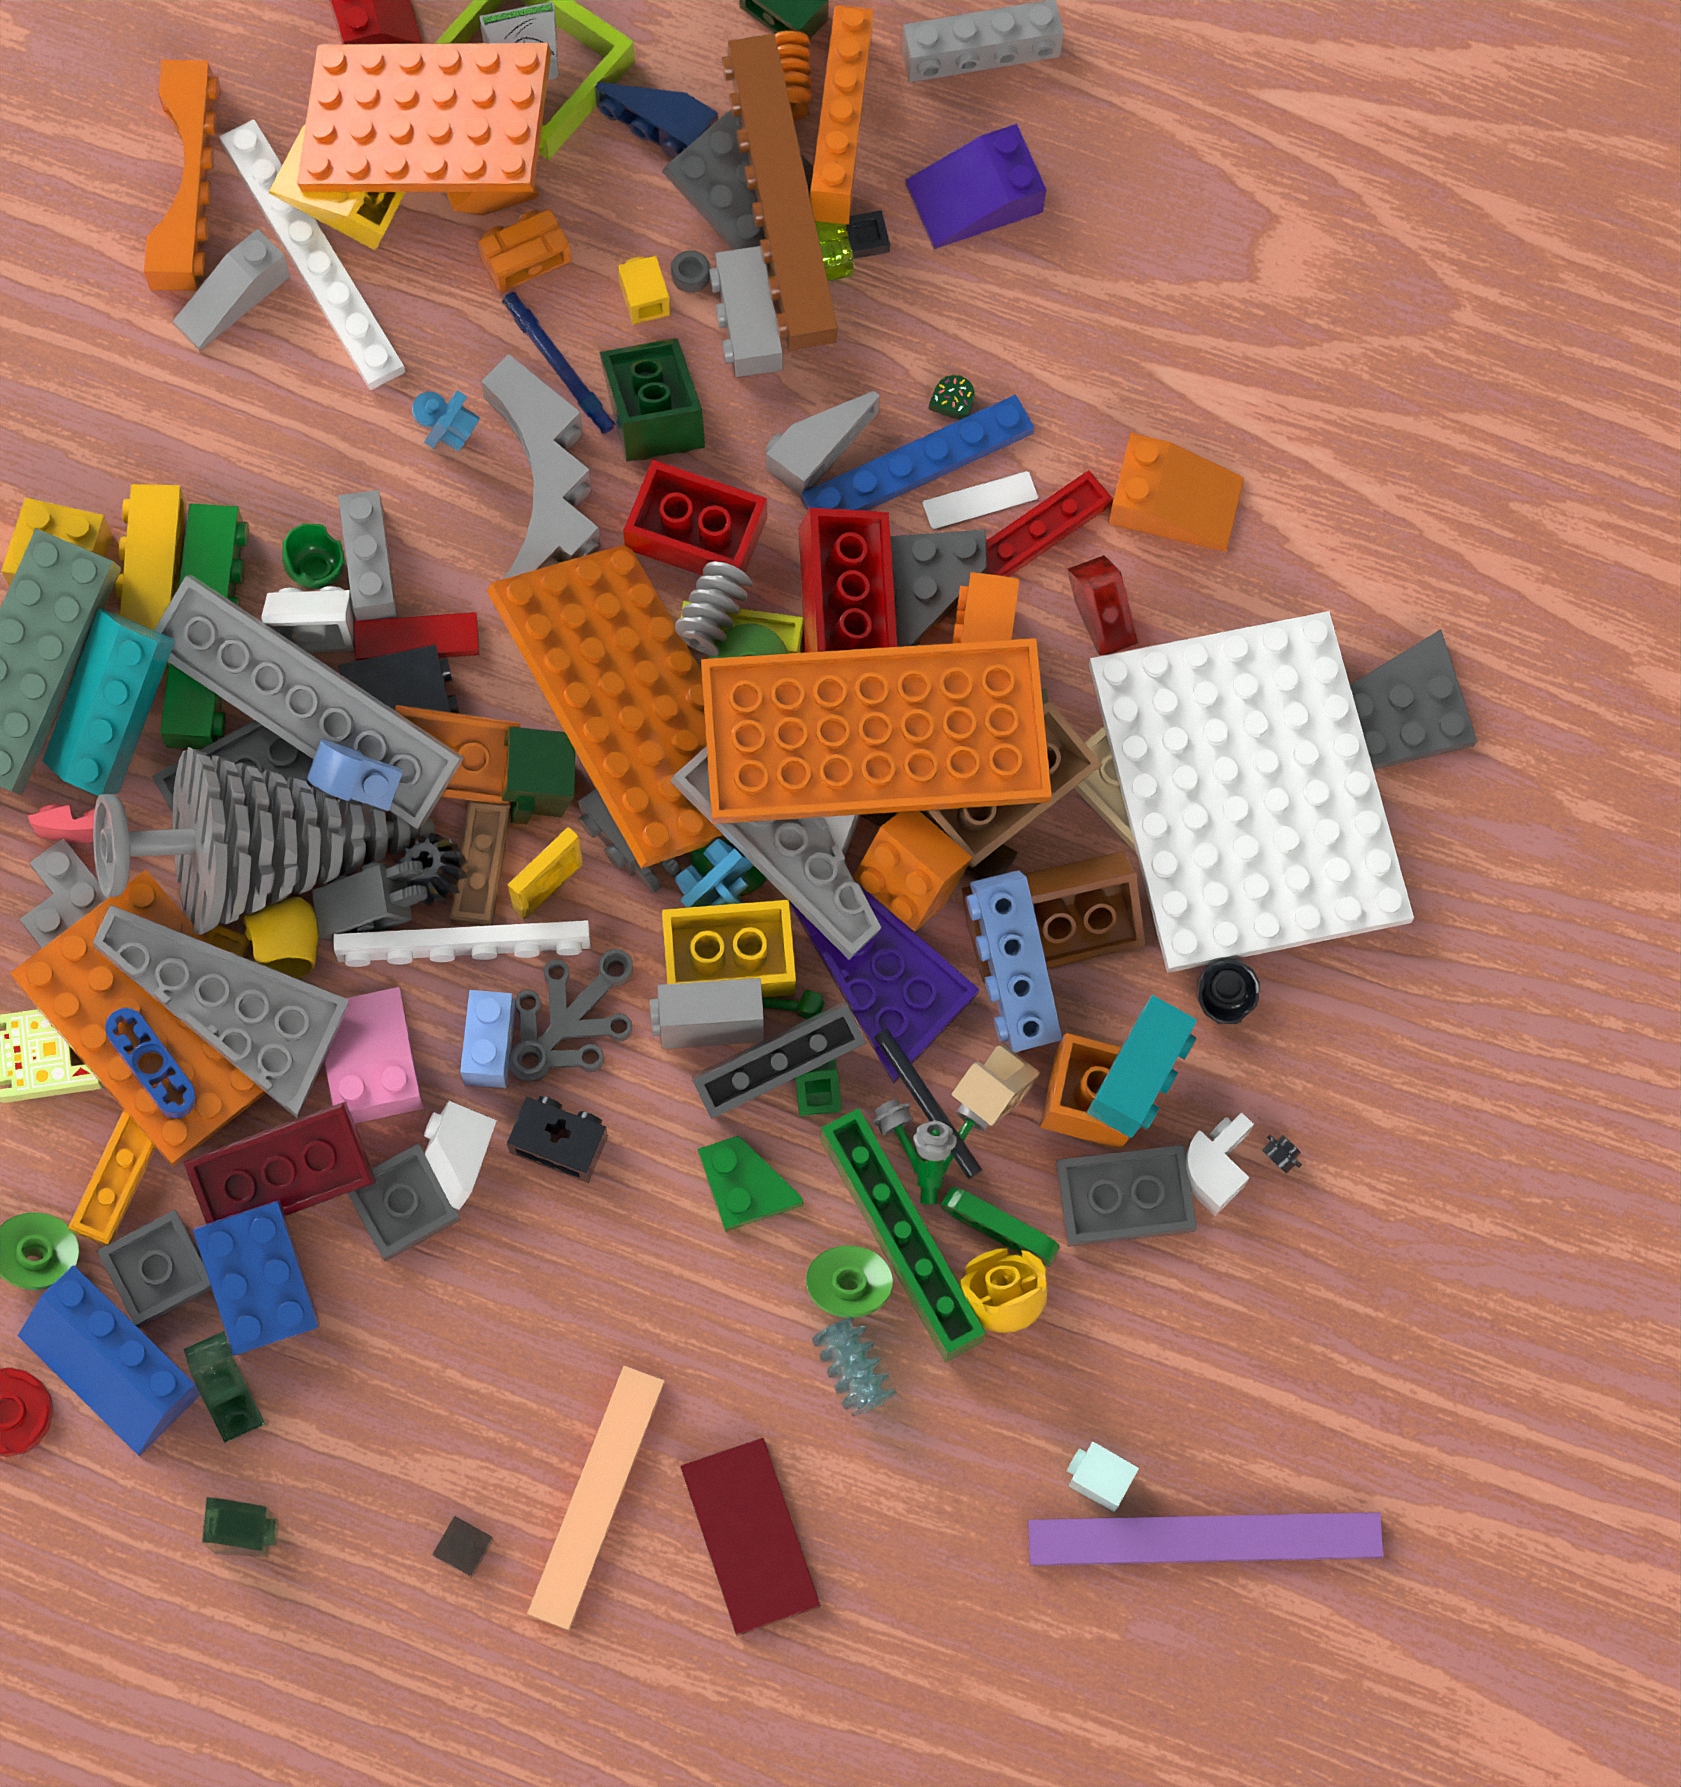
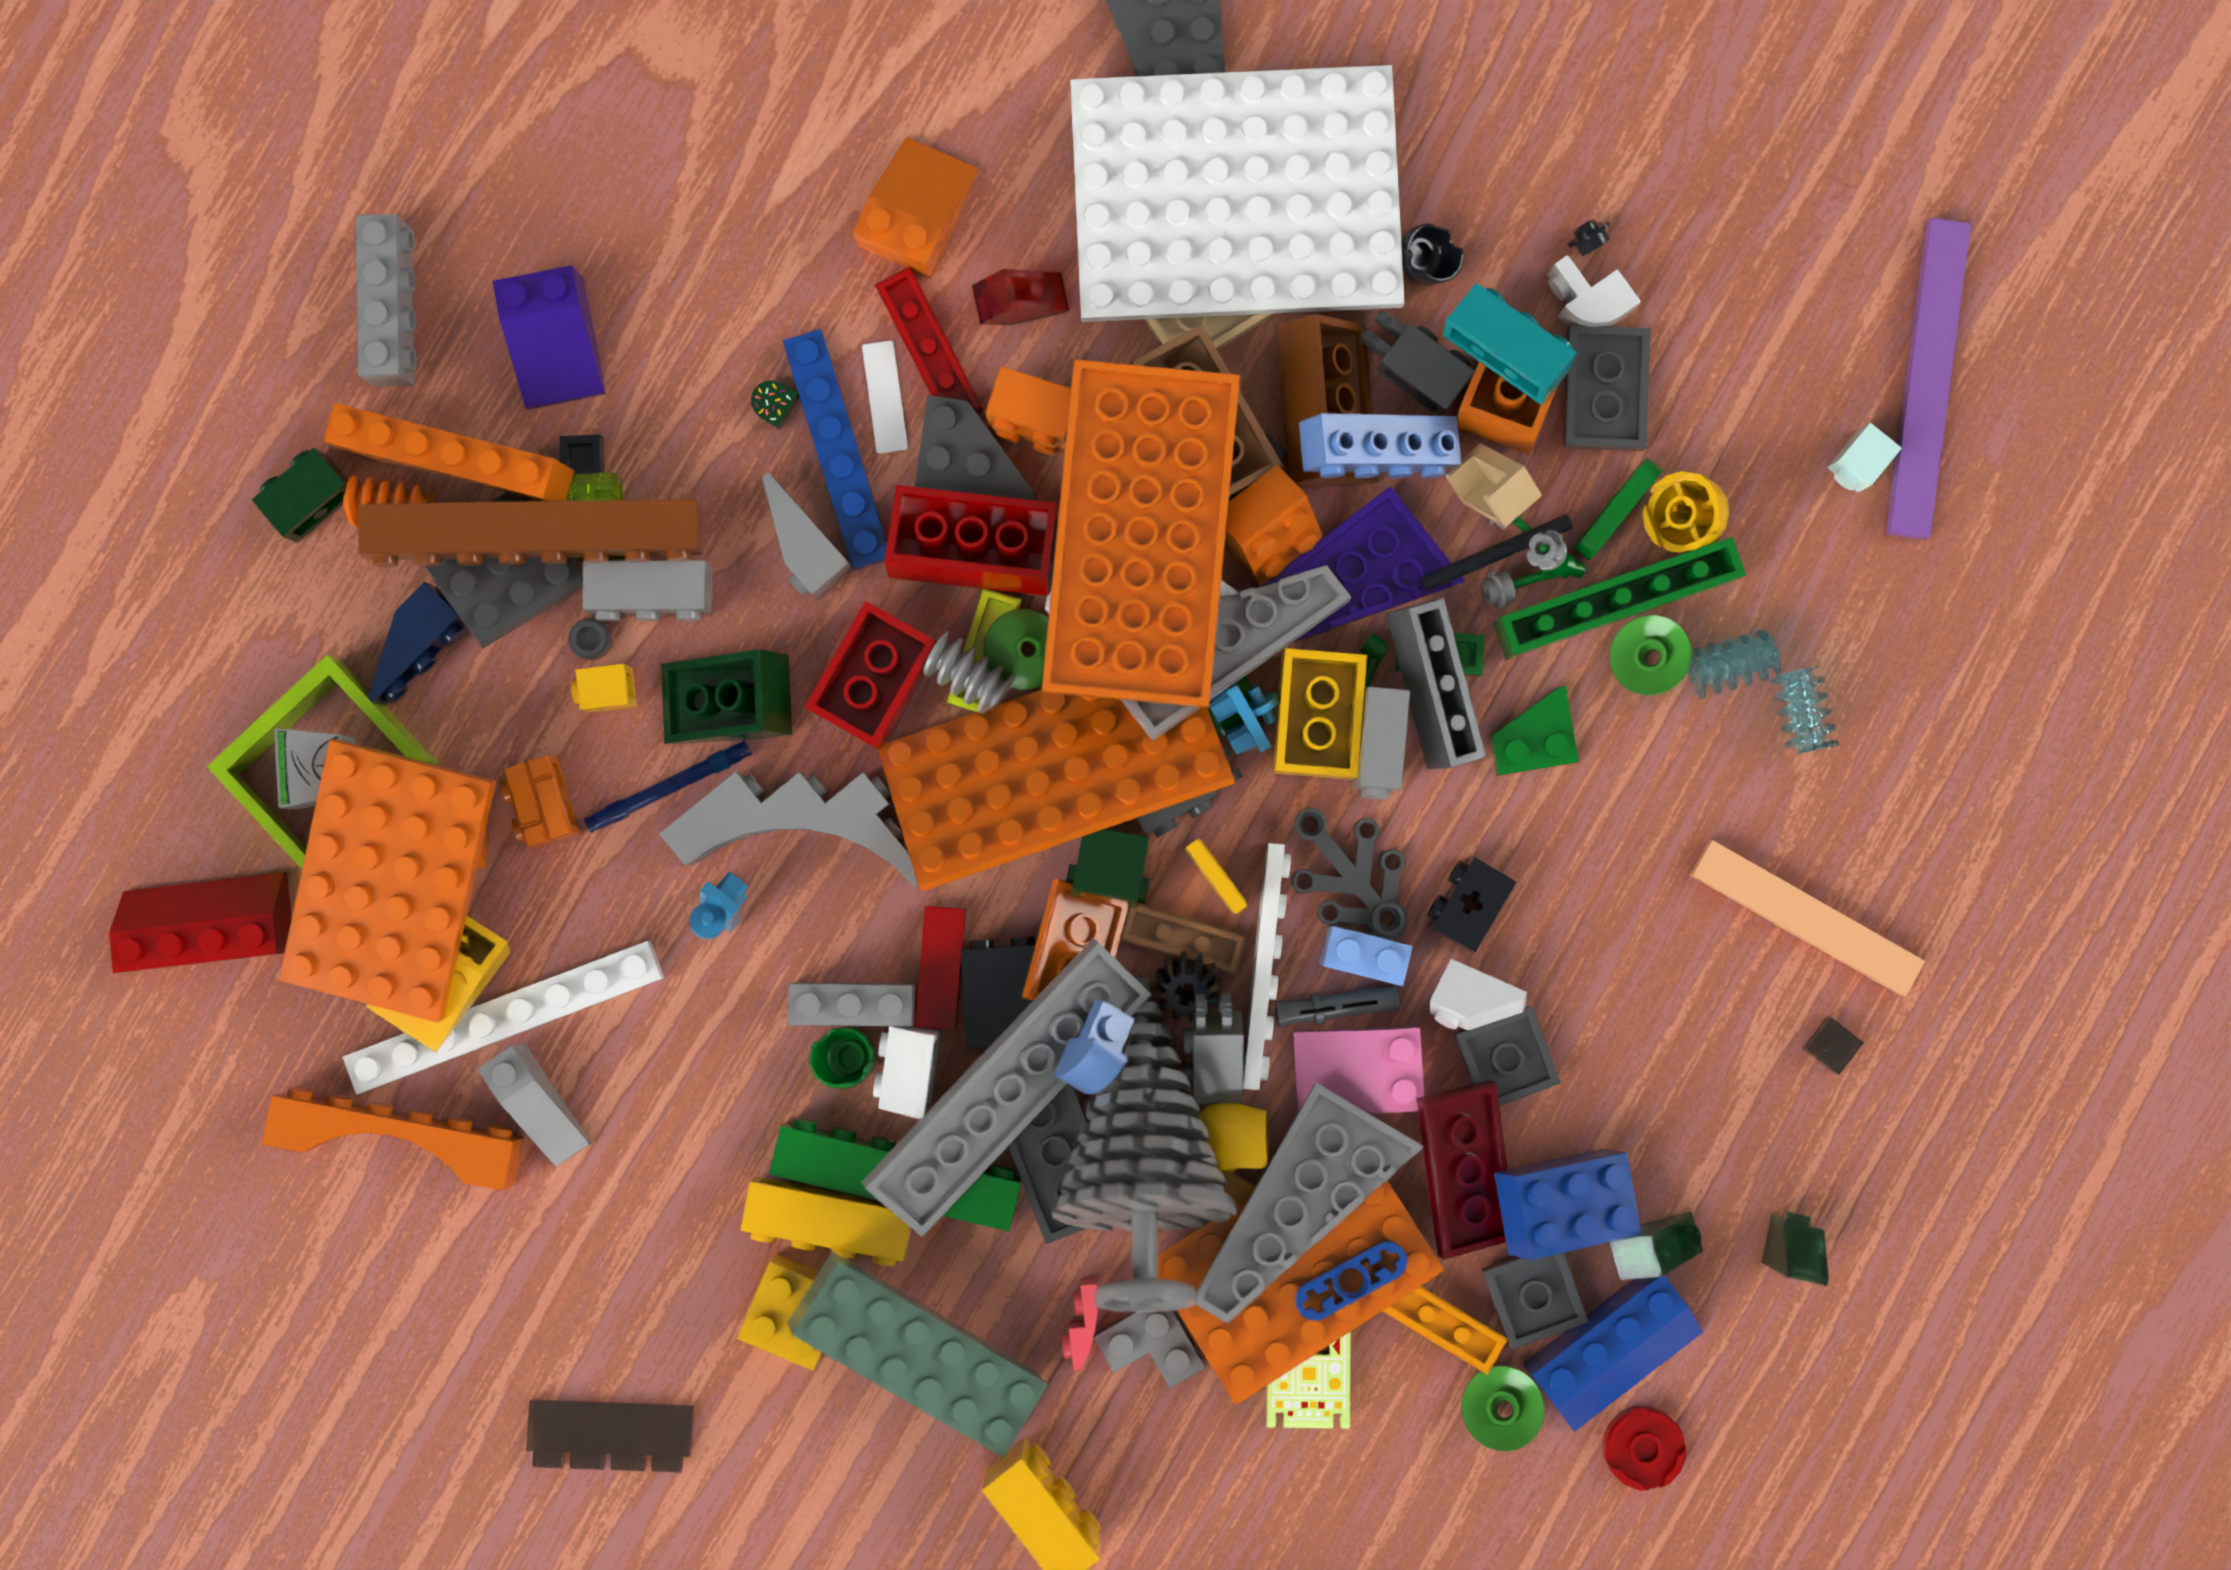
camera: 75 degrees left, 15 degrees up
teal slope [42,608,175,796] -> none
dark red tile [680,1437,821,1636] -> none
none -> dark grey pin [1275,985,1400,1027]
none -> dark grey hinge [1360,311,1475,416]
none -> clear light blue piece [1770,666,1839,754]

